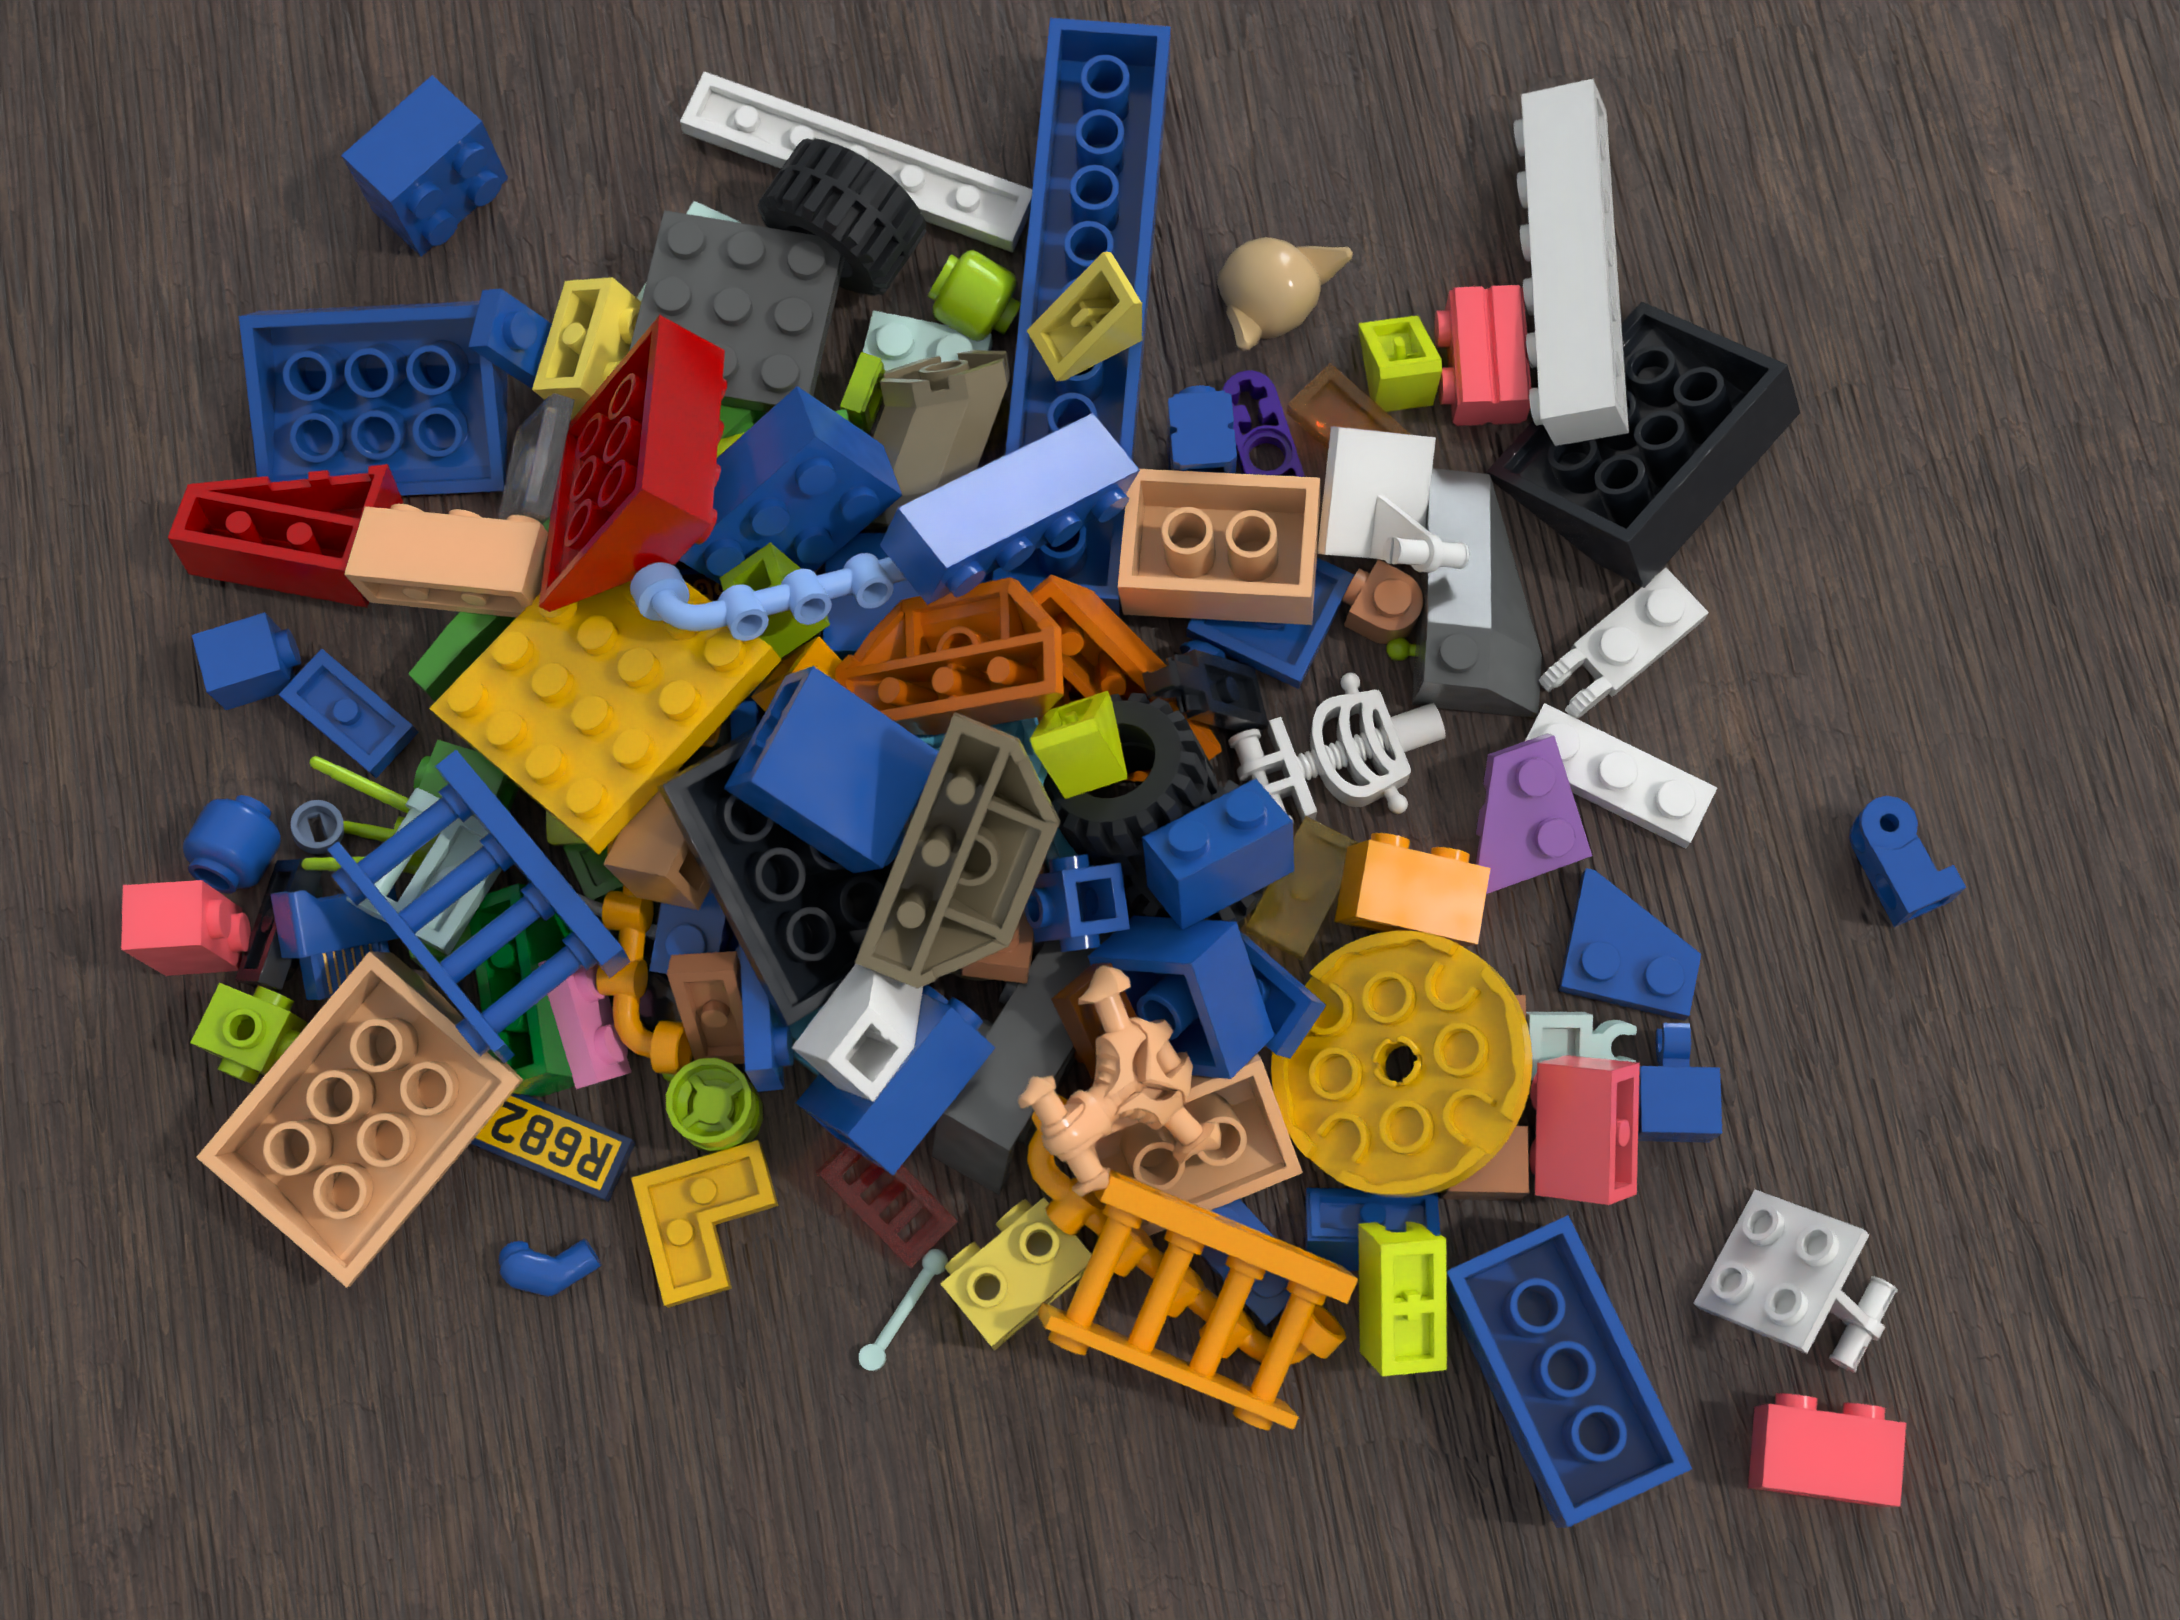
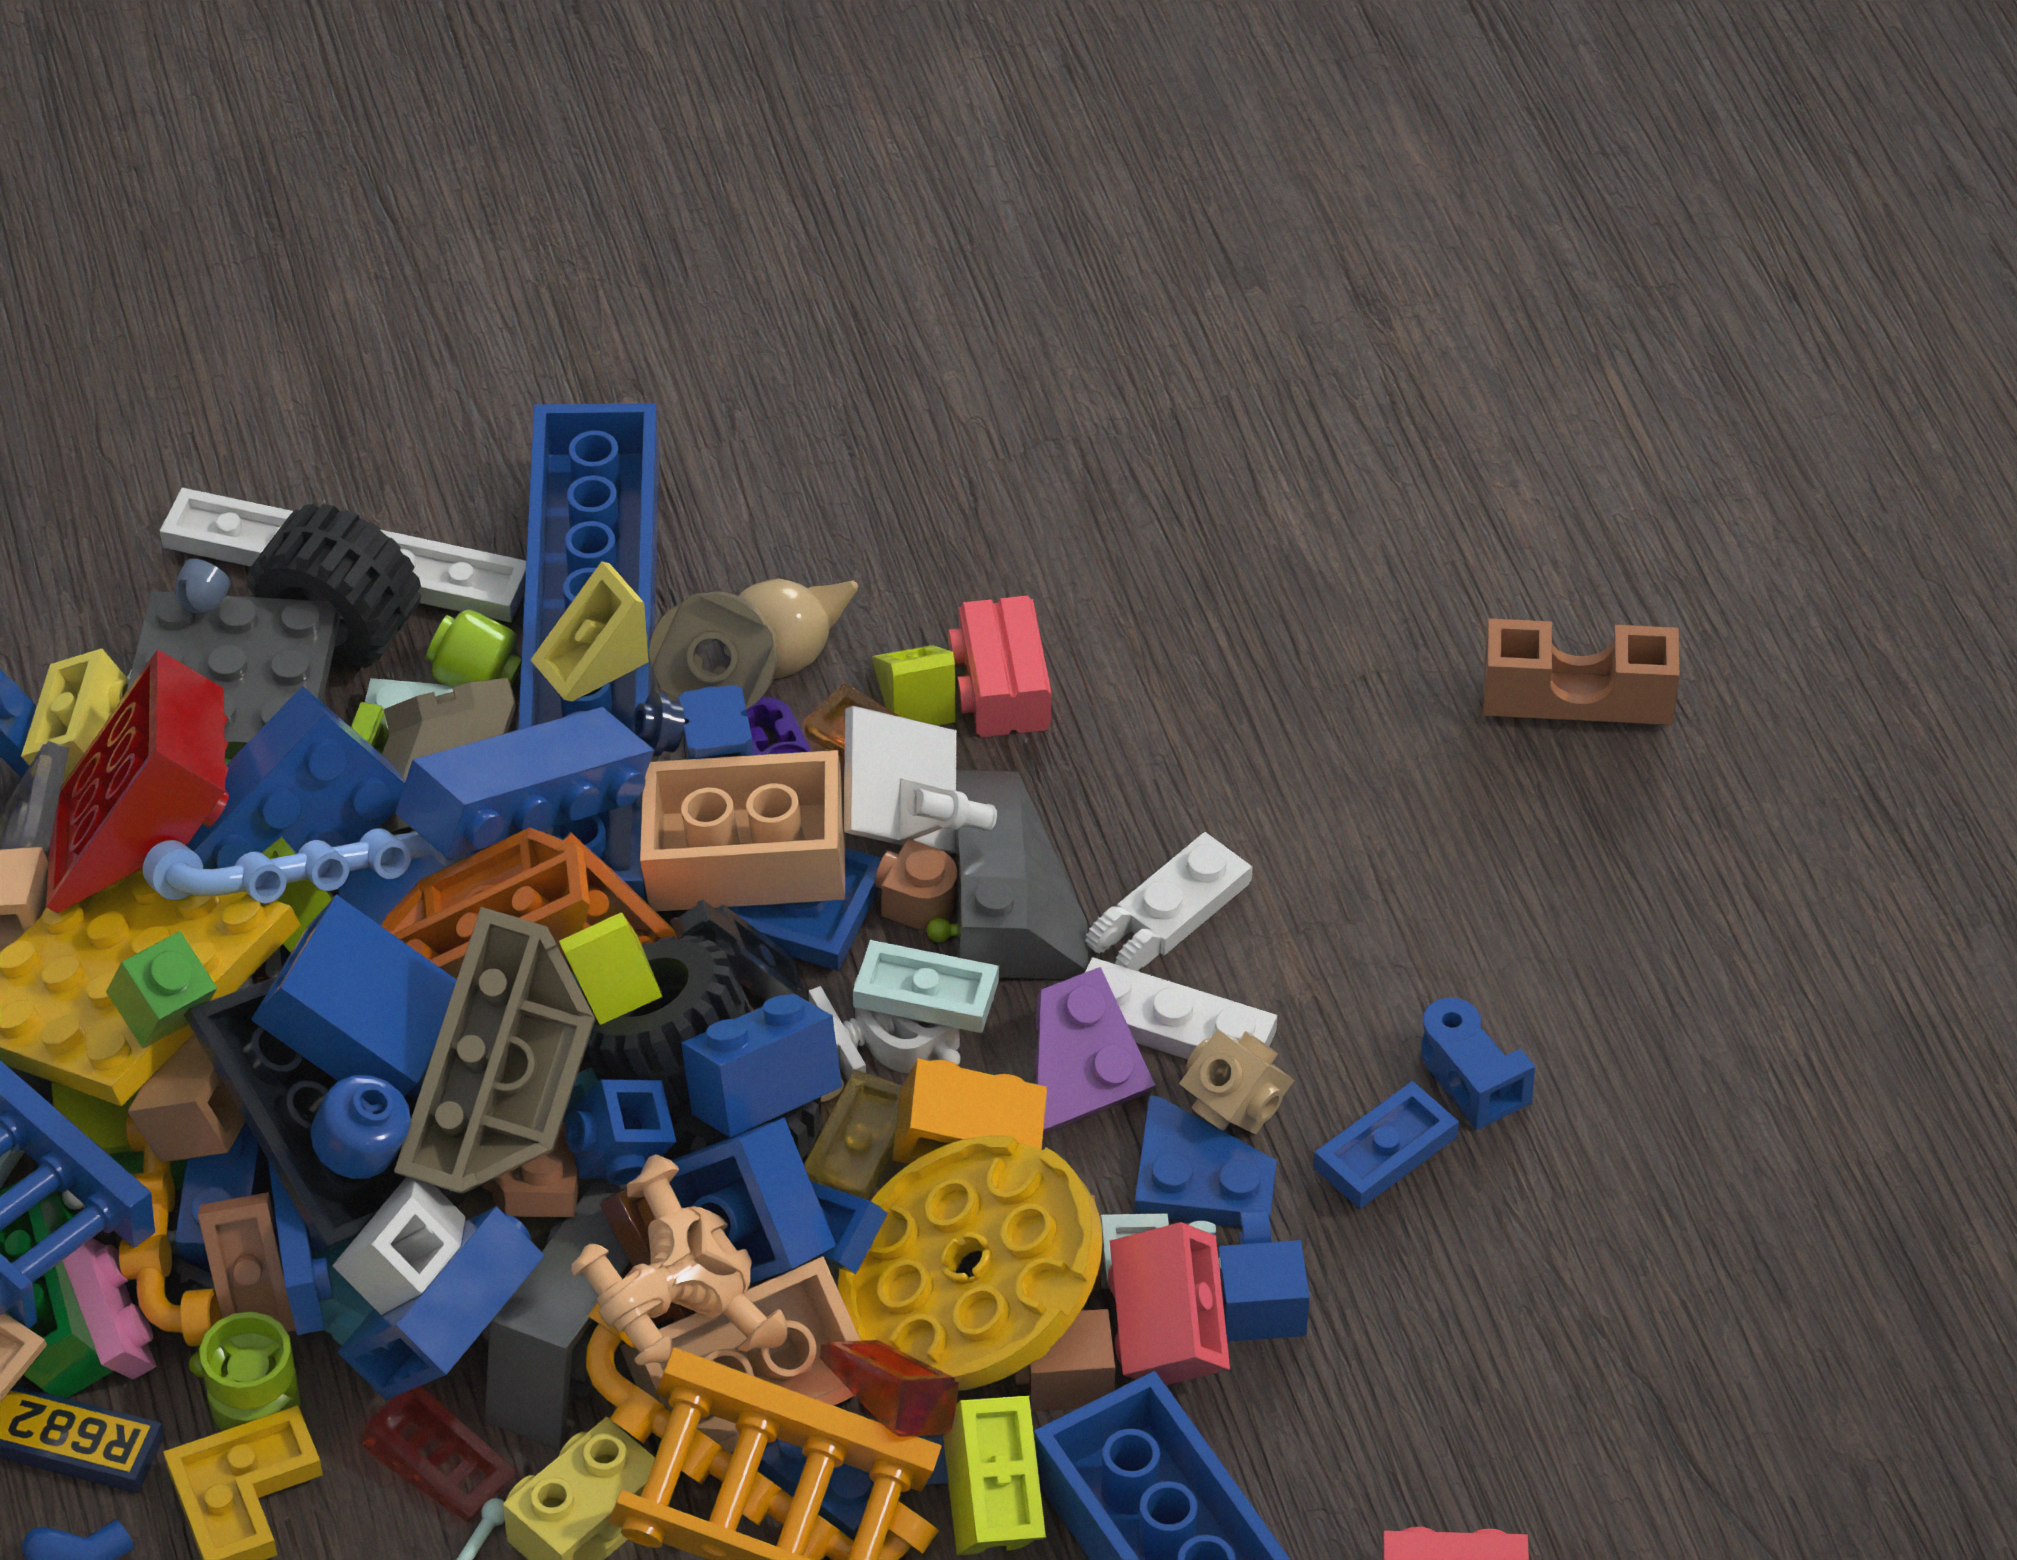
camera: 10 degrees left, 25 degrees down
black slope [1486,302,1801,588] -> none
white brick [1514,79,1629,446] -> none
white plate [1693,1190,1898,1373] -> none
none -> bright green brick [106,931,217,1048]
none -> sand blue hinge [175,559,231,613]
none -> blue head [310,1075,411,1179]
none -> dark blue plate [632,692,685,757]
none -> dark tan plate [649,591,778,709]
none -> clear red slope [819,1340,959,1437]
none -> light aqua plate [853,940,999,1033]
none -> tan brick [1179,1029,1294,1134]
none -> blue plate [1313,1081,1459,1209]
none -> nougat arch [1483,618,1680,725]

